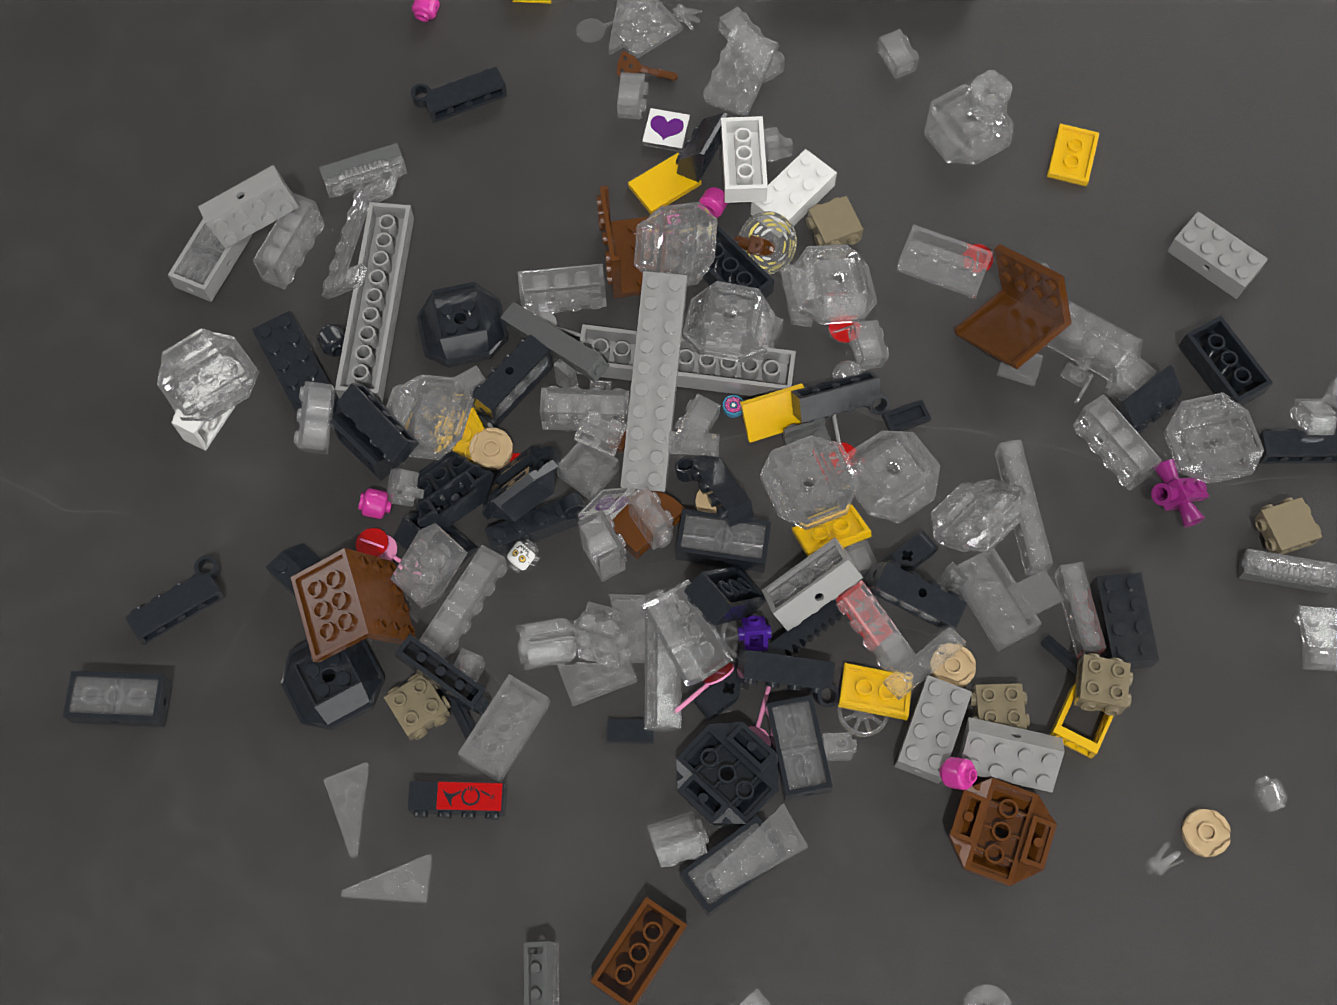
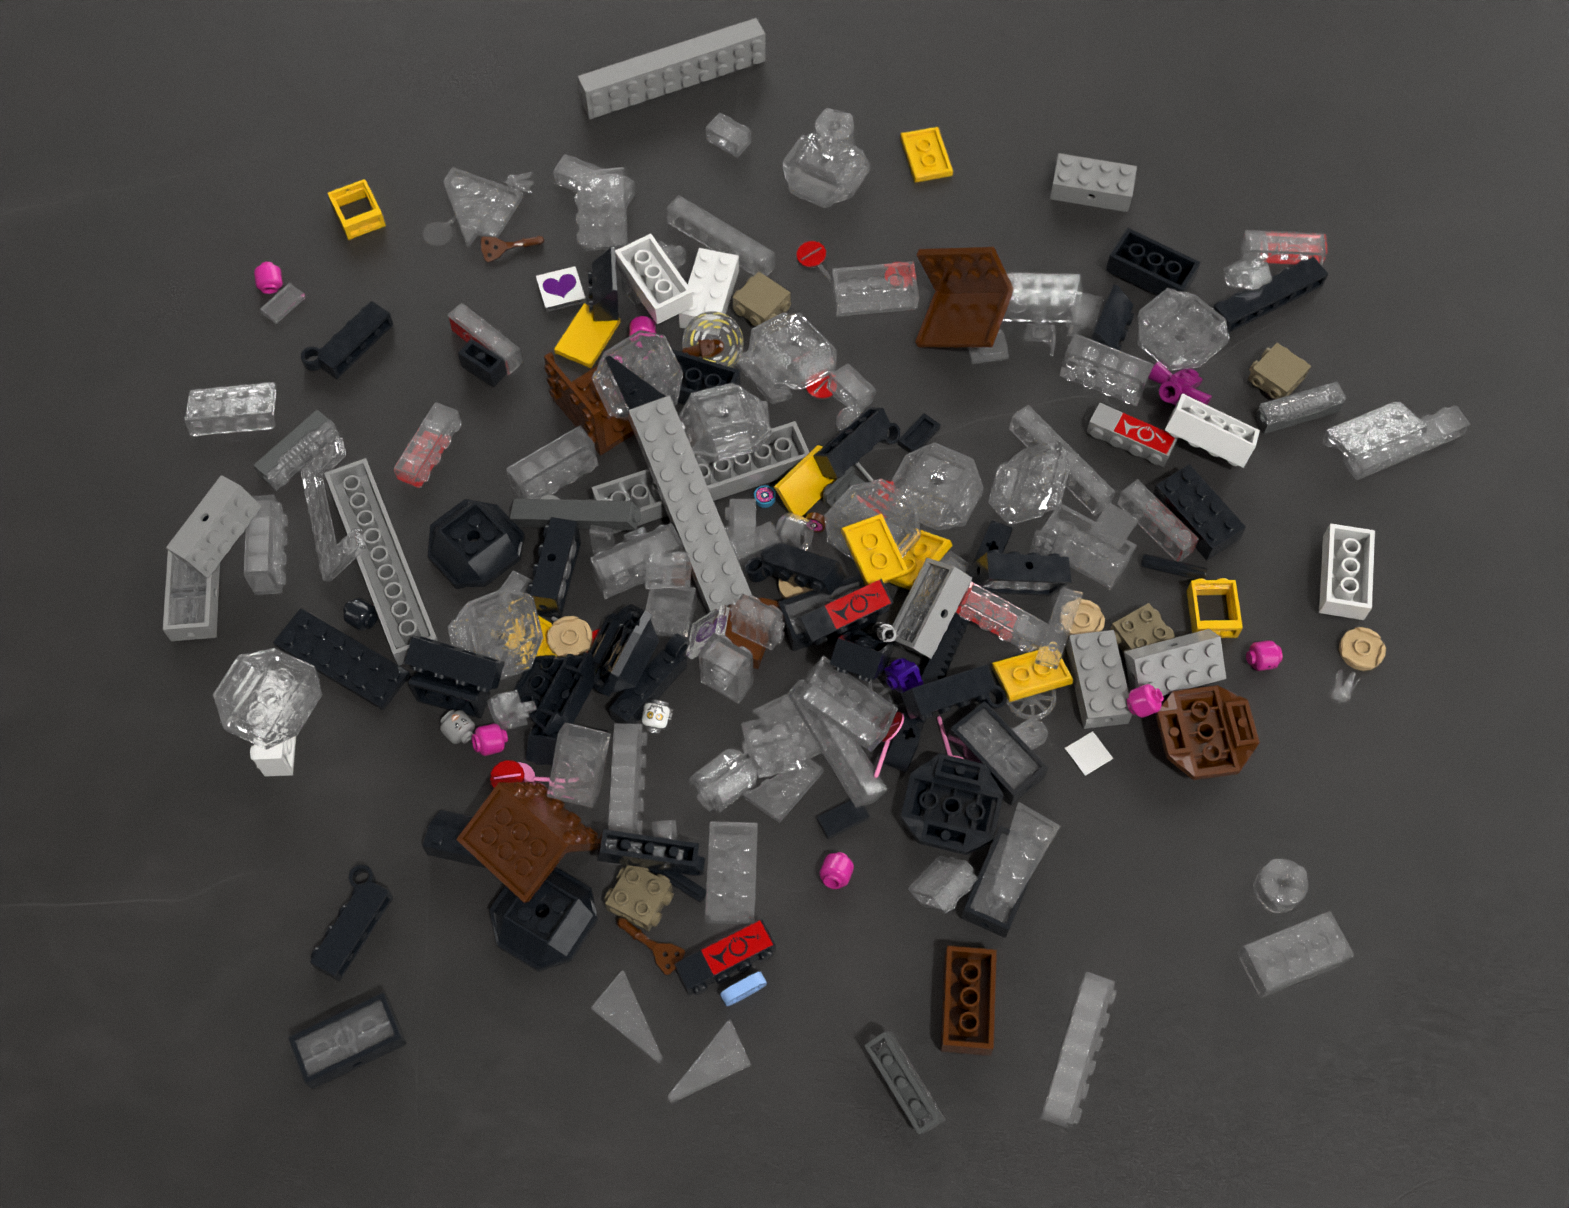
camera: 30 degrees left, 5 degrees down
clear brick [294,381,335,454] -> none
clear brick [617,72,649,119] -> none
dark tan brick [1074,653,1133,716] -> none
clear head [1251,776,1288,813] -> none
none -> clear bracket [185,382,277,436]
none -> clear tile [260,283,305,324]
none -> clear brick [394,402,461,488]
none -> light grey head [440,710,475,744]
none -> clear brick [447,303,523,376]
none -> black brick [458,339,507,387]
none -> black wing [605,355,666,410]
none -> reddish brown piece [617,917,685,975]
none -> clear brick [666,195,775,276]
none -> light blue beam [720,972,767,1006]
none -> clear helmet [775,513,814,551]
none -> red piece [797,241,841,293]
none -> brick [797,579,893,645]
none -> reddish brown tile [804,512,827,532]
none -> dark pink head [819,852,854,889]
none -> yellow tile [840,514,909,586]
none -> light grey pin [872,622,897,642]
none -> white sticker [1065,731,1113,776]
none -> light grey brick [1086,403,1178,467]
none -> white brick [1165,394,1260,468]
none -> dark pink head [1246,640,1283,671]
none -> white brick [1319,523,1375,620]

